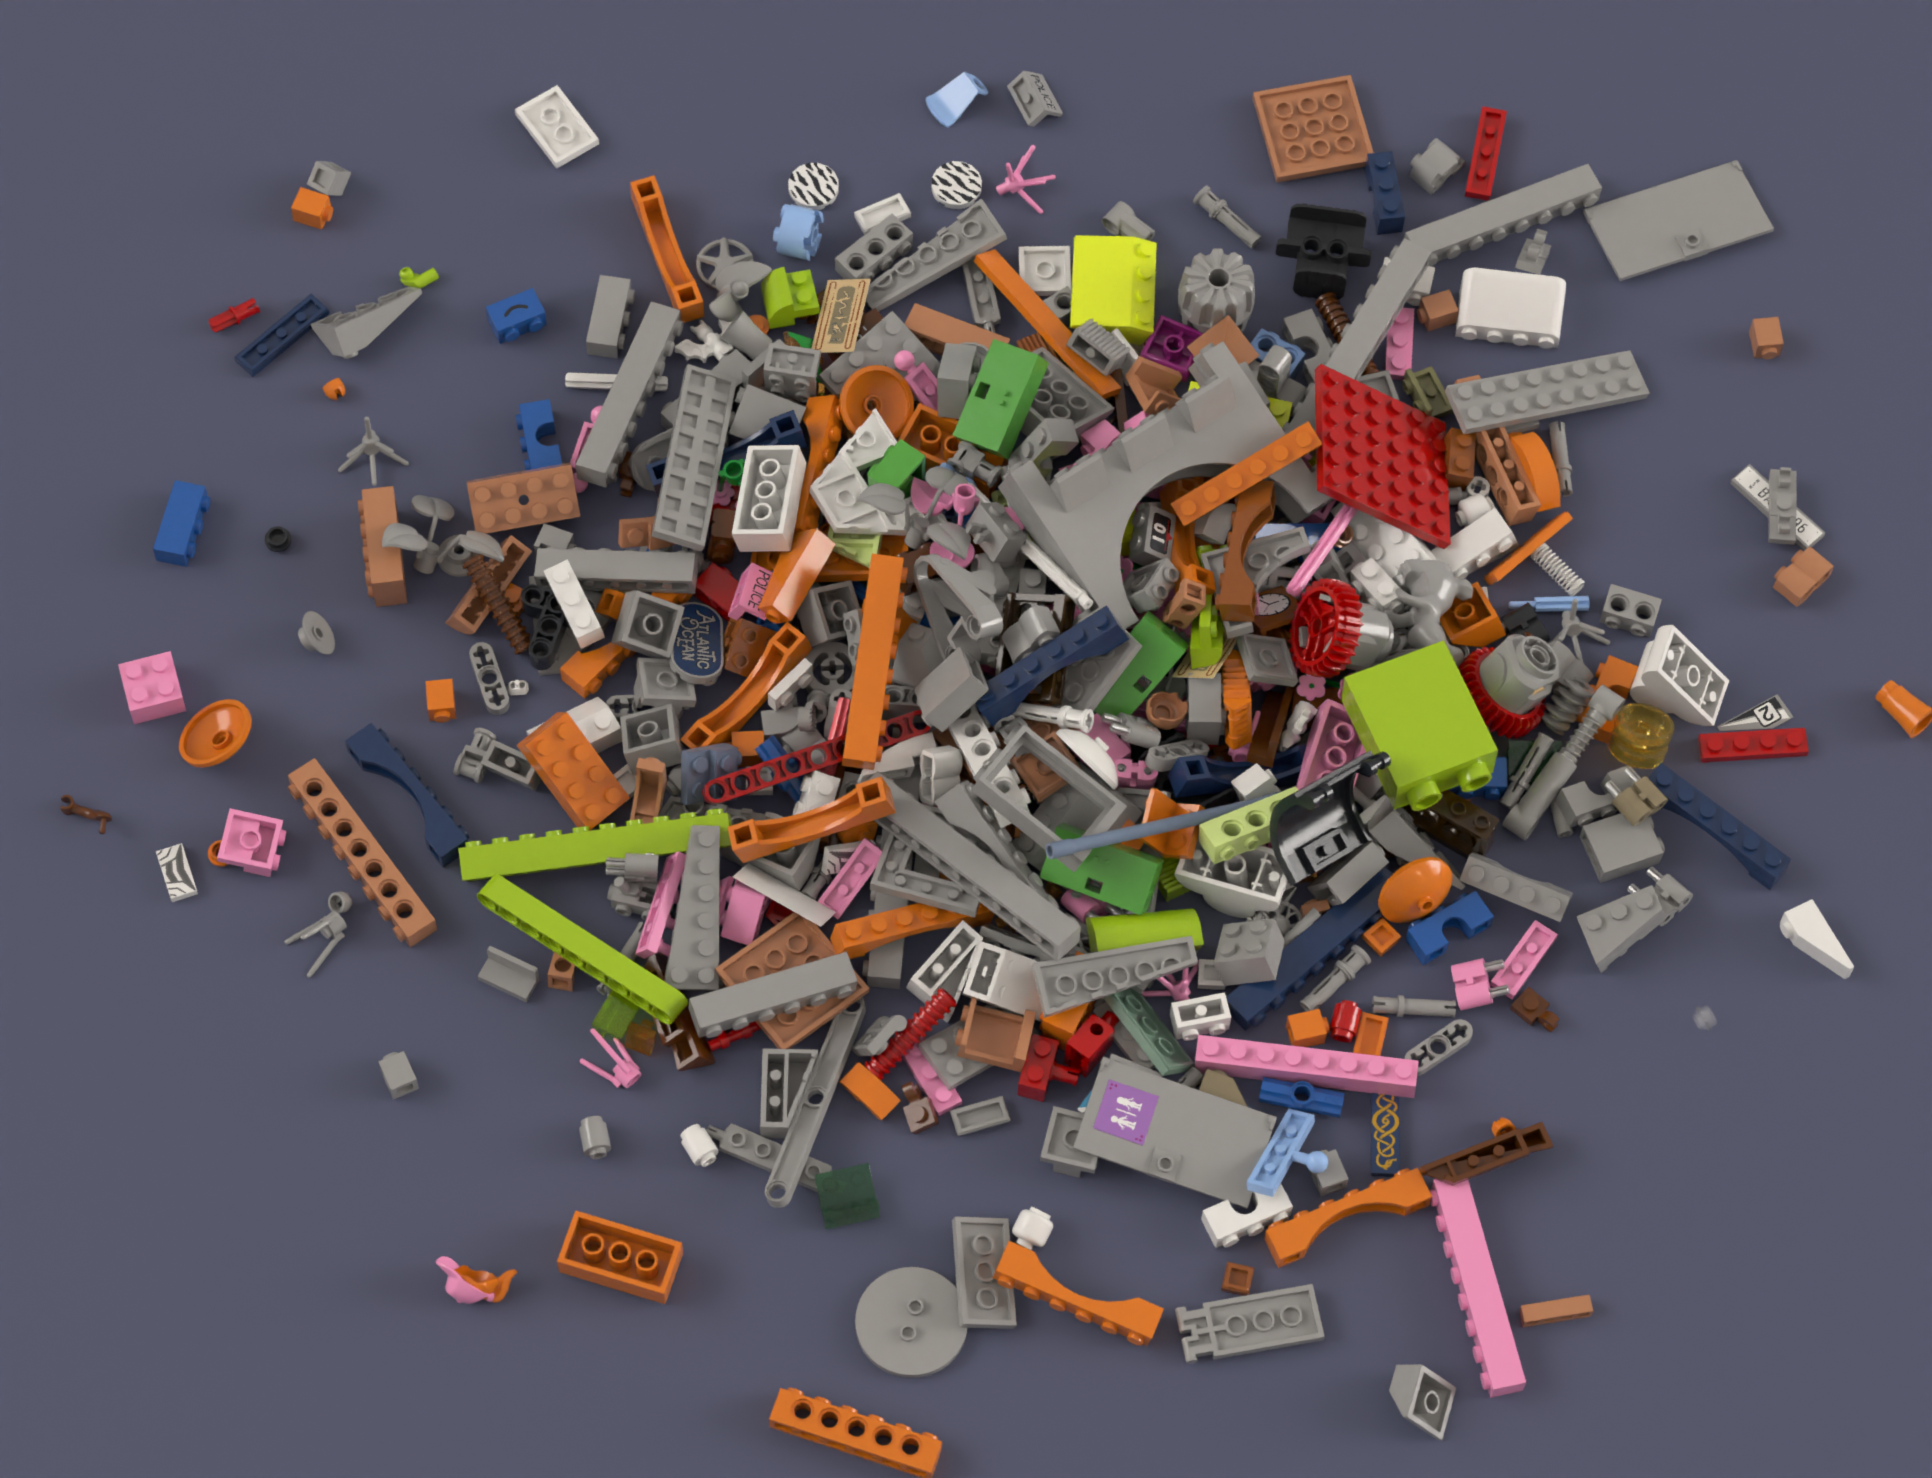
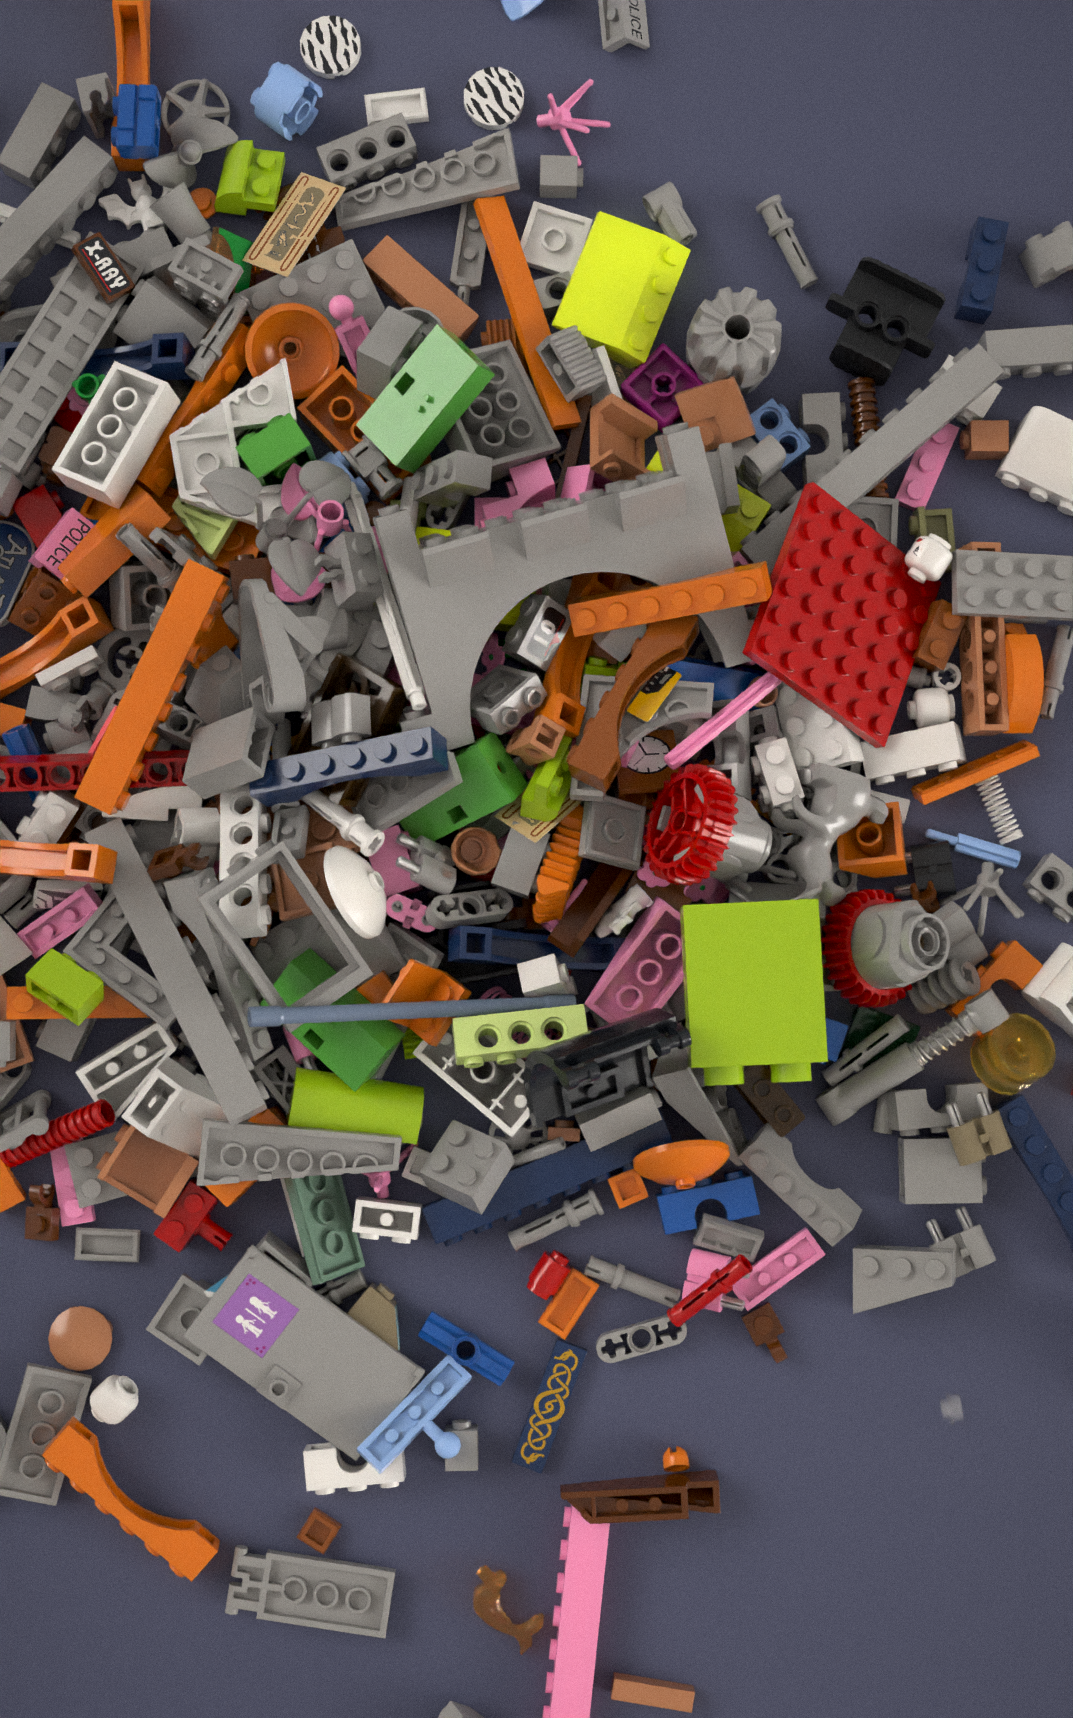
camera: 20 degrees right, 20 degrees up
red torso [1064,1011,1119,1078] -> none
bright pink brick [1195,1035,1419,1098] -> none
nougat plate [1252,75,1374,183] -> none
orange arch [1264,1168,1432,1268] -> none
orange brick [1286,1009,1330,1047] -> none
none -> lime brick [25,948,104,1026]
none -> nougat dish [48,1306,113,1371]
none -> tile [72,231,135,305]
none -> light grey hinge [76,72,116,139]
none -> blue brick [111,84,161,159]
none -> light grey pin [116,522,183,593]
none -> reddish brown plate [147,843,210,881]
none -> light grey wing [149,527,218,571]
none -> light grey pin [185,293,251,382]
none -> clear orange animal [473,1565,544,1655]
none -> light grey brick [540,155,583,199]
none -> yellow sticker [627,667,682,722]
none -> red pin [667,1254,753,1327]
none -> light grey plate [693,1213,764,1262]
none -> white head [905,533,953,583]

